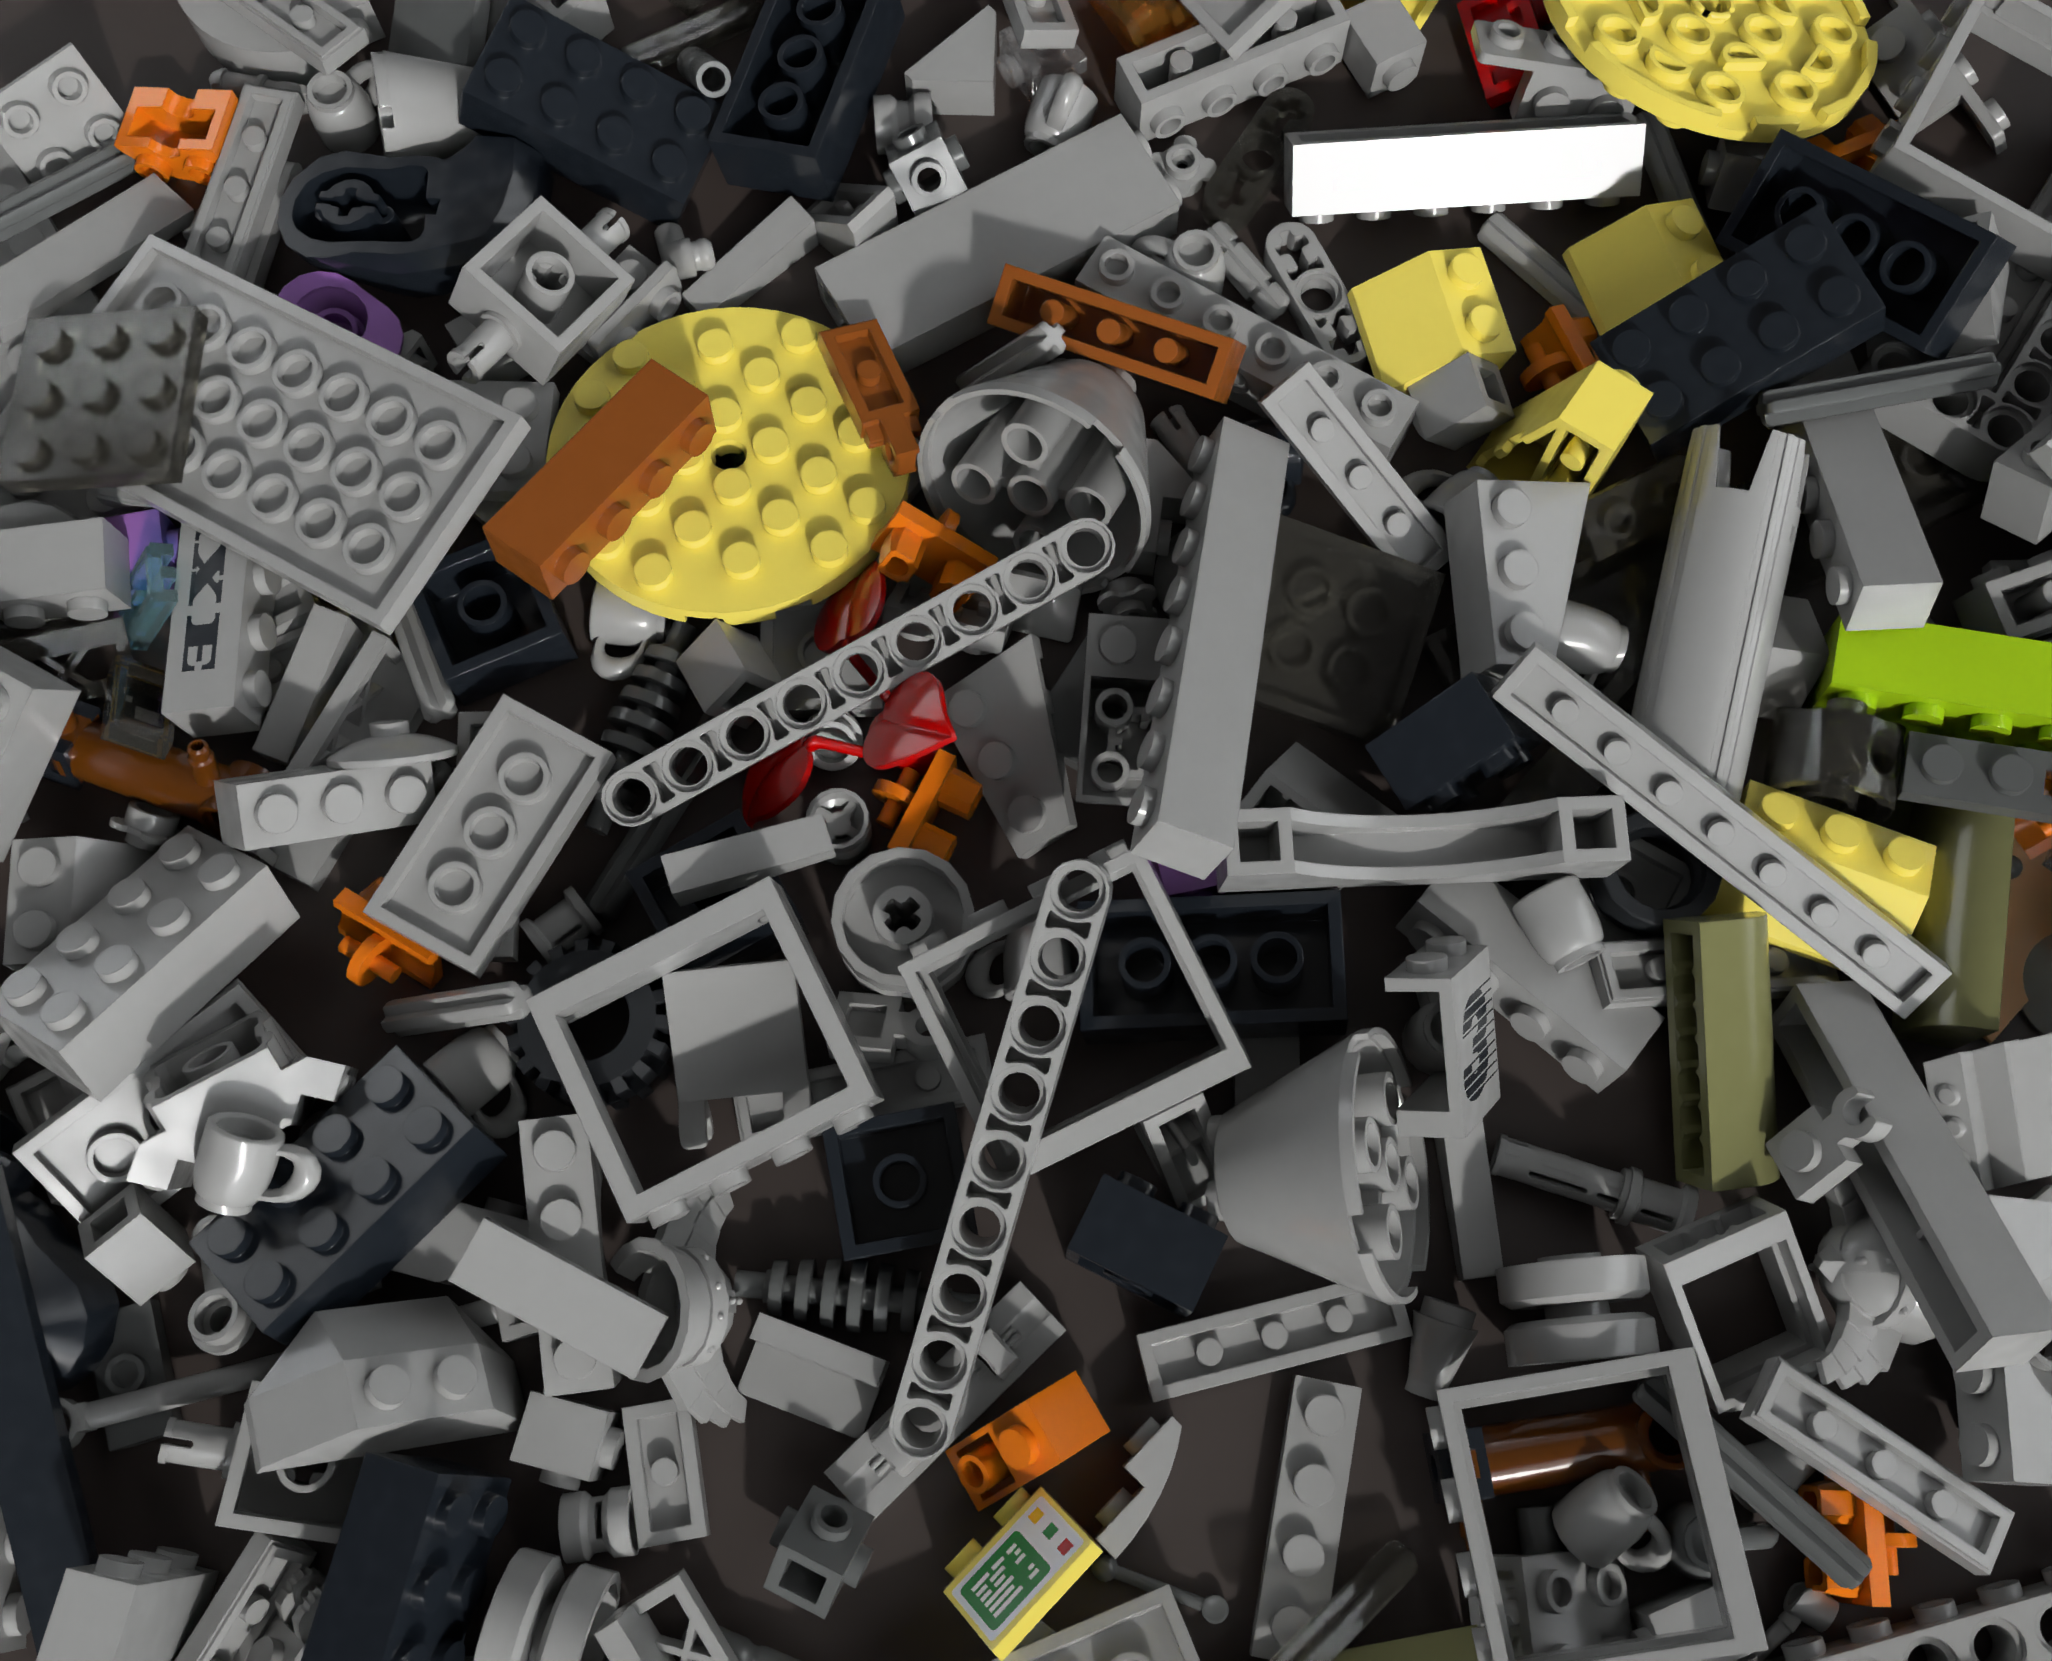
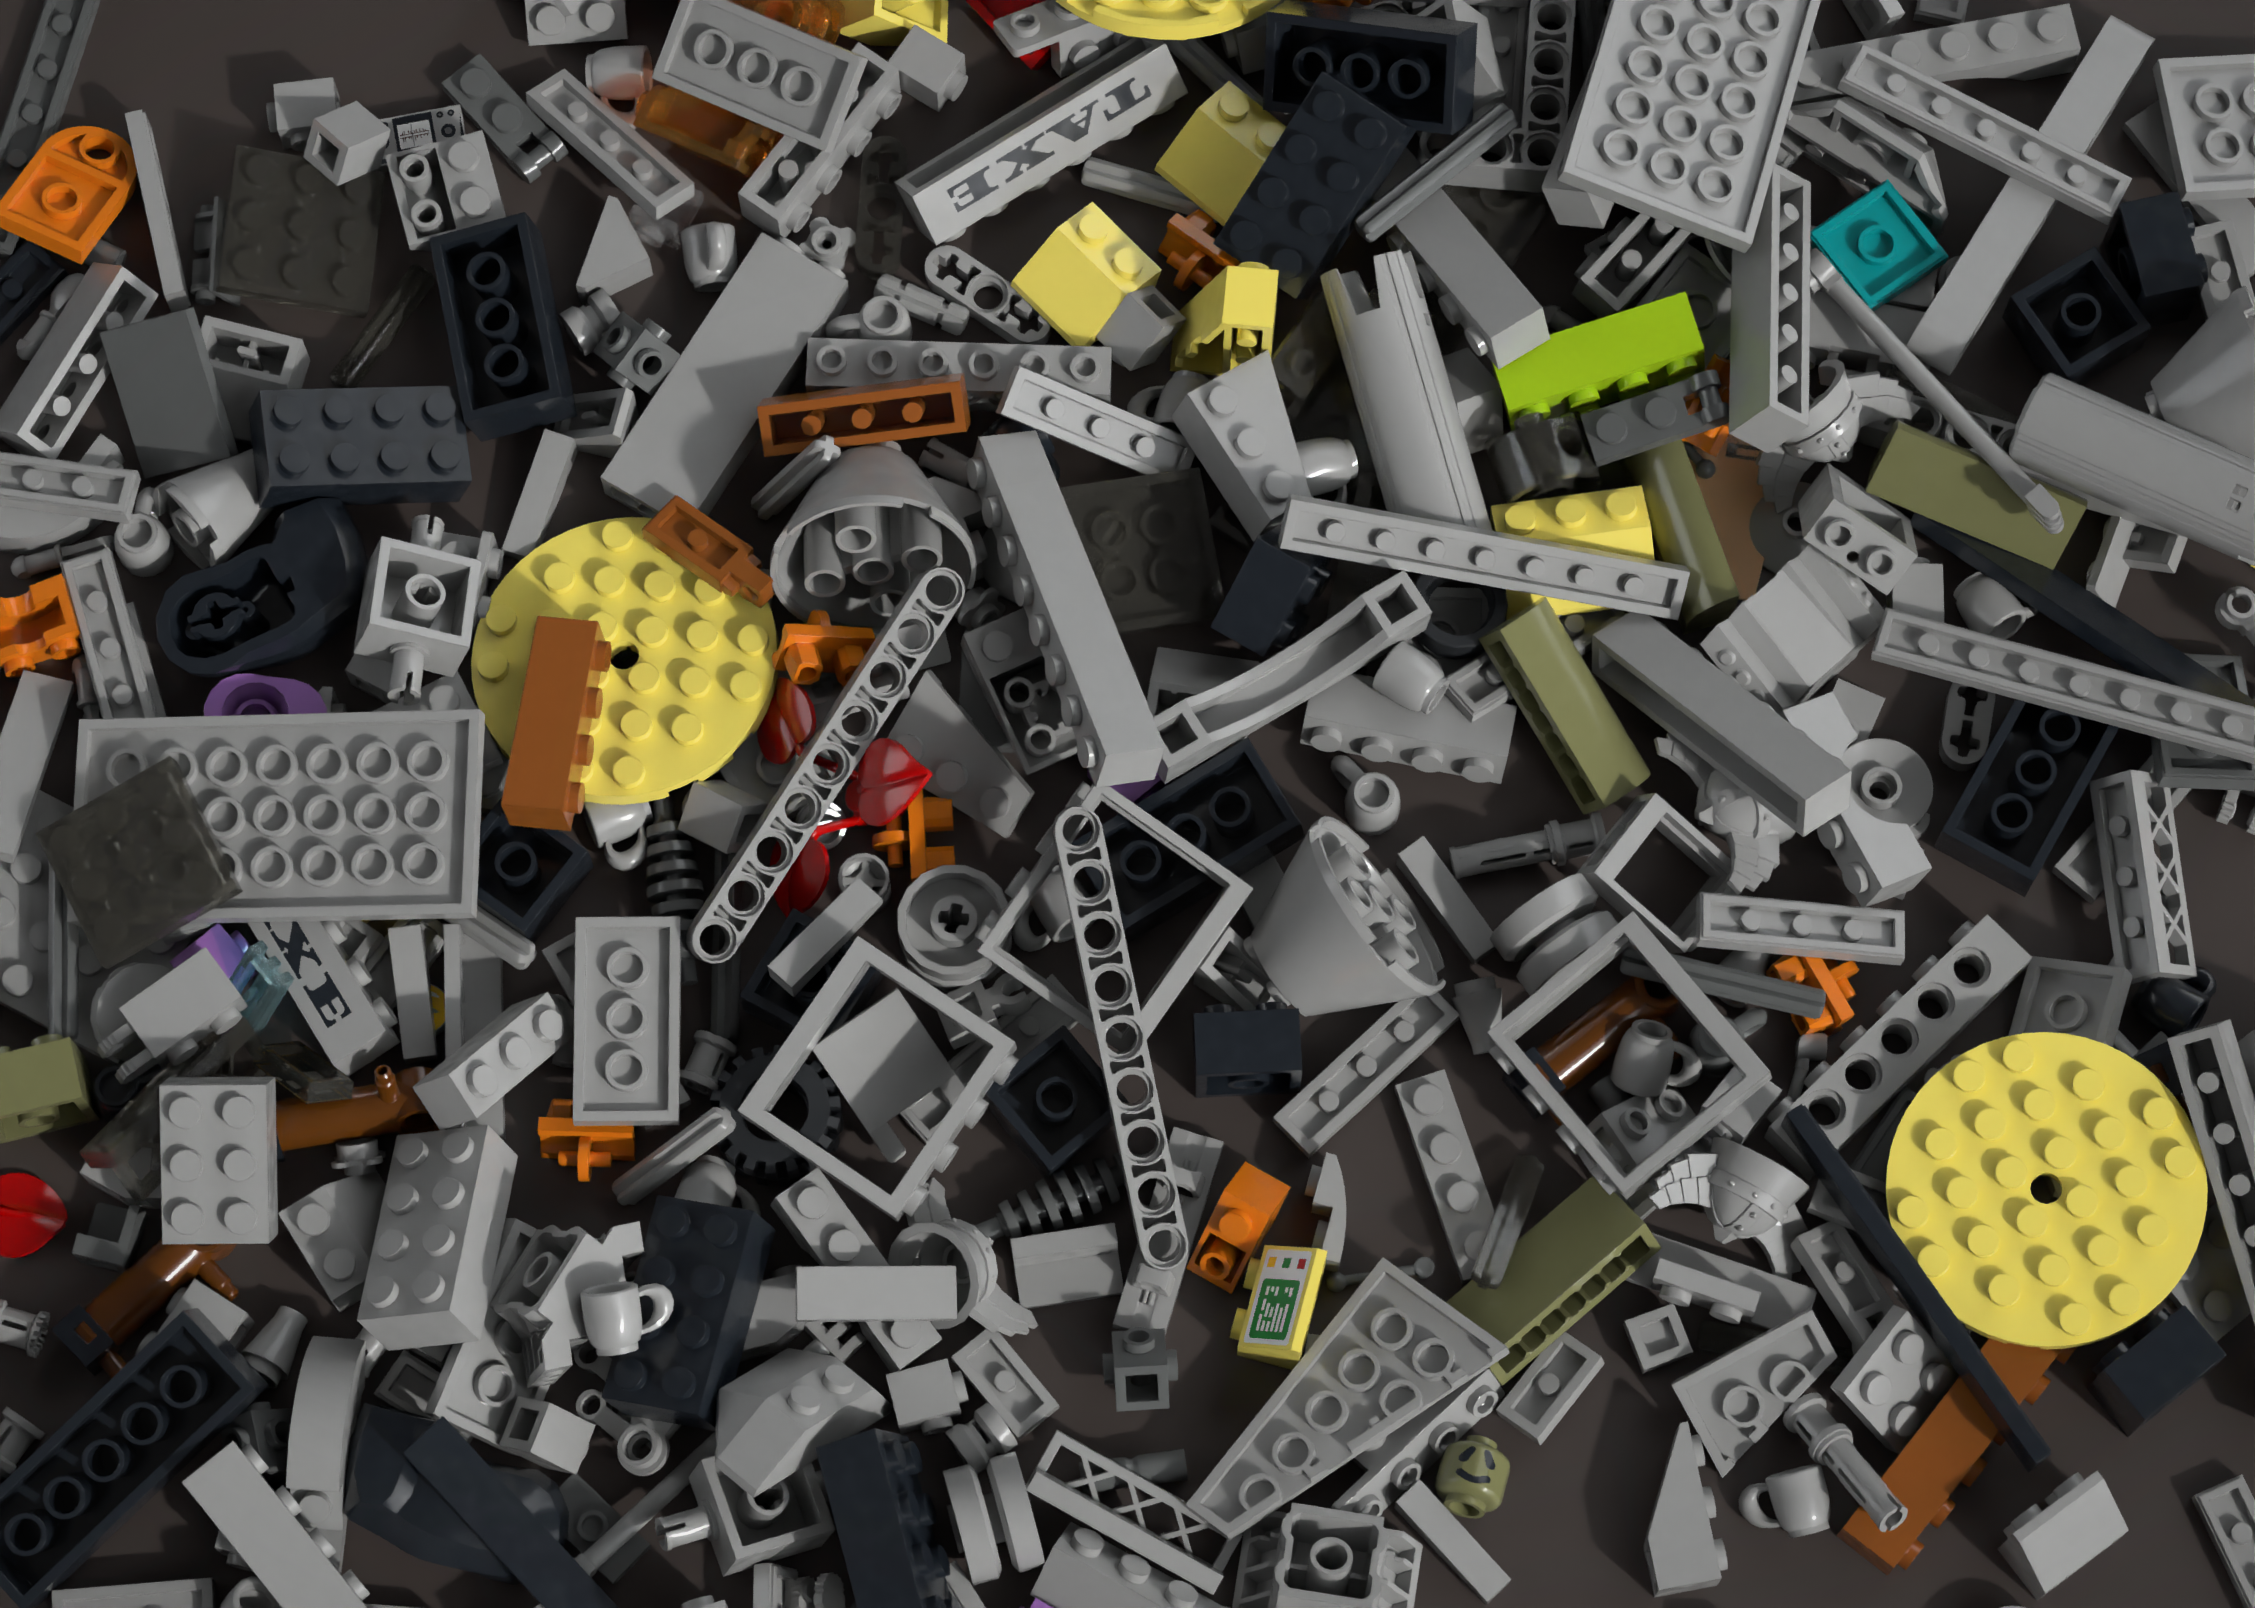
camera: 30 degrees left, 0 degrees up
light grey dish [326,719,459,769] -> none
light grey arm [654,222,716,280] -> none
dark grey piece [677,47,731,98] -> none
light grey panel [1384,935,1501,1139] -> none
light grey plate [1765,1086,1893,1203] -> none

